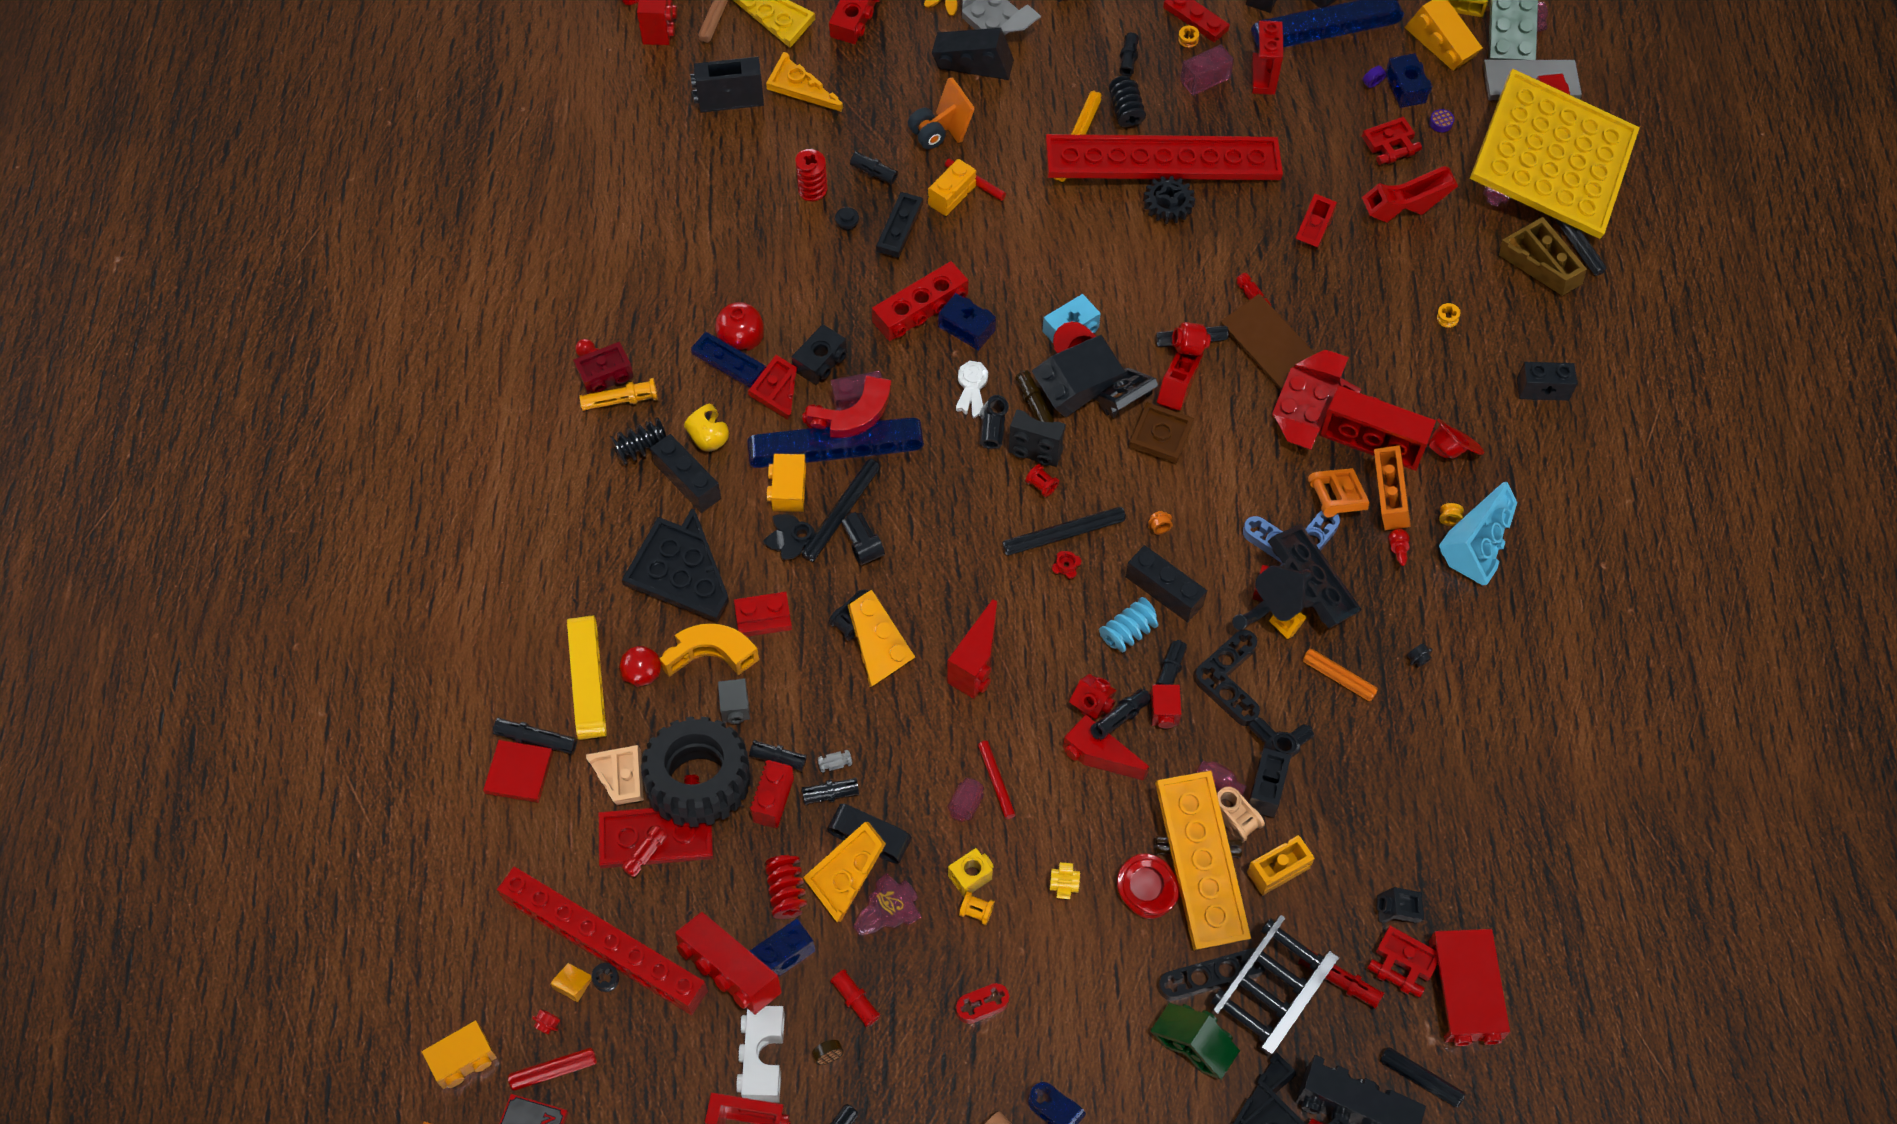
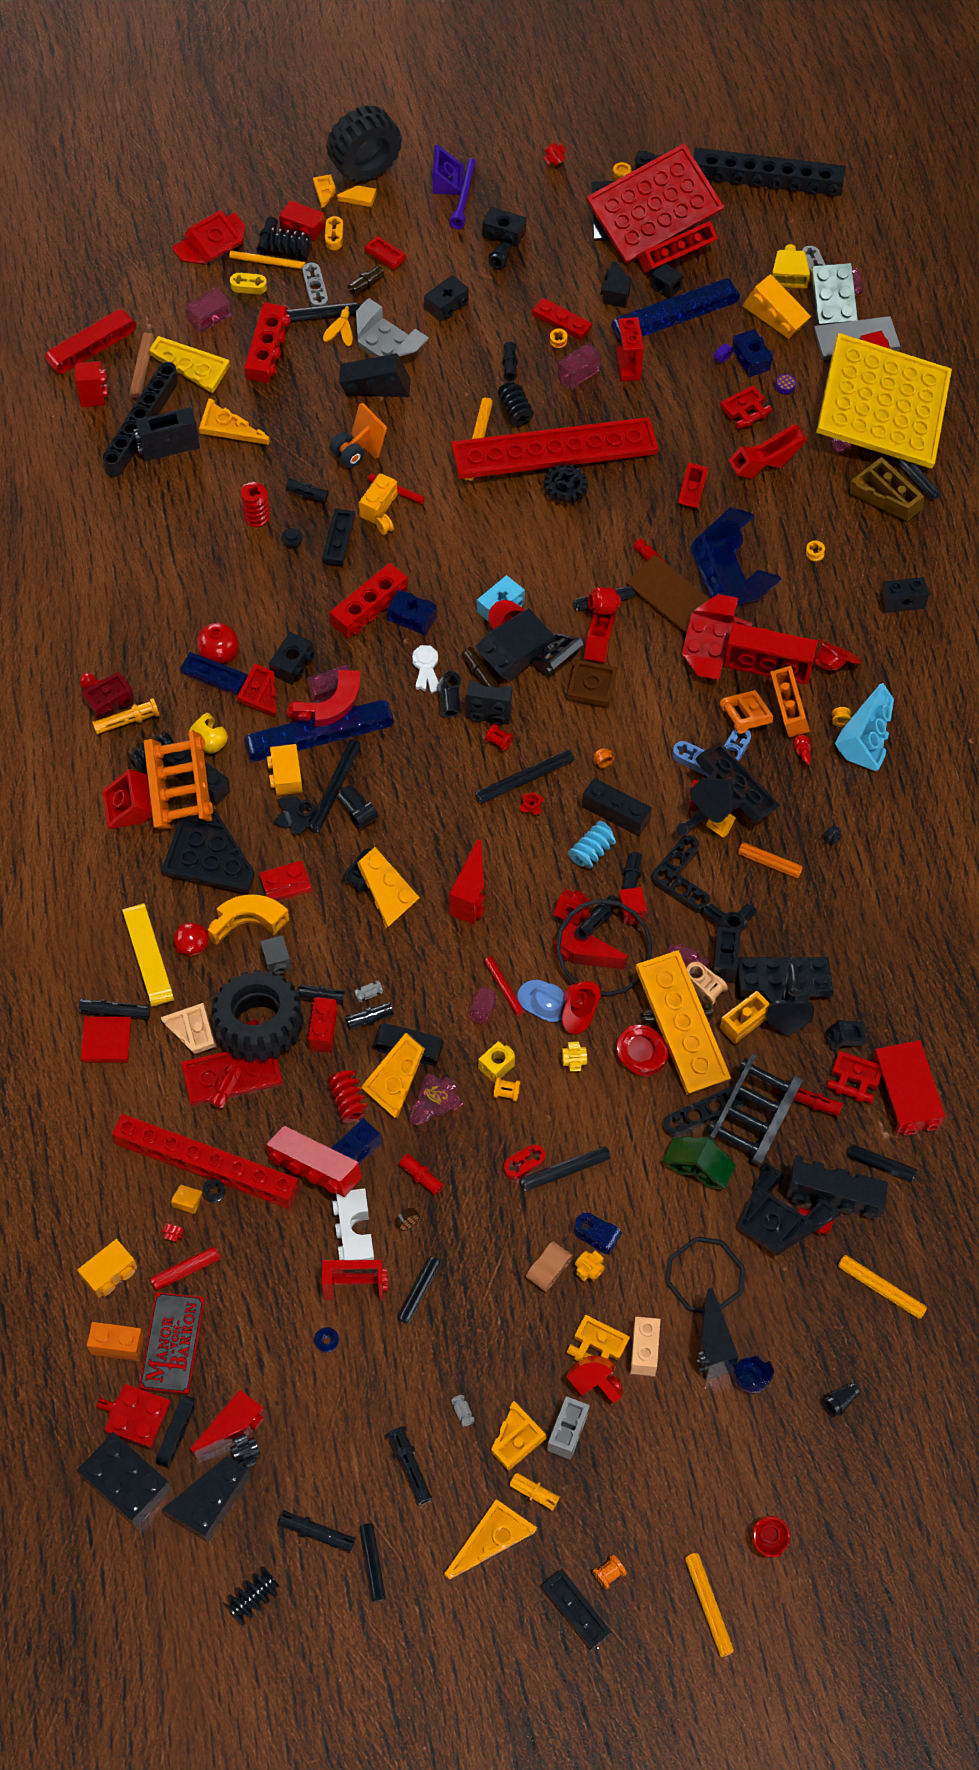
camera: 10 degrees left, 0 degrees up
none -> red slope [102,769,152,829]
none -> black beam [103,362,178,477]
none -> orange fence [144,730,213,830]
none -> light orange bush [375,514,394,535]
none -> medium blue piece [517,980,565,1022]
none -> black axle [520,1146,610,1191]
none -> black piece [556,899,653,996]
none -> red piece [562,981,601,1034]
none -> clear blue windscreen [691,507,782,605]
none -> black plate [737,957,833,1035]

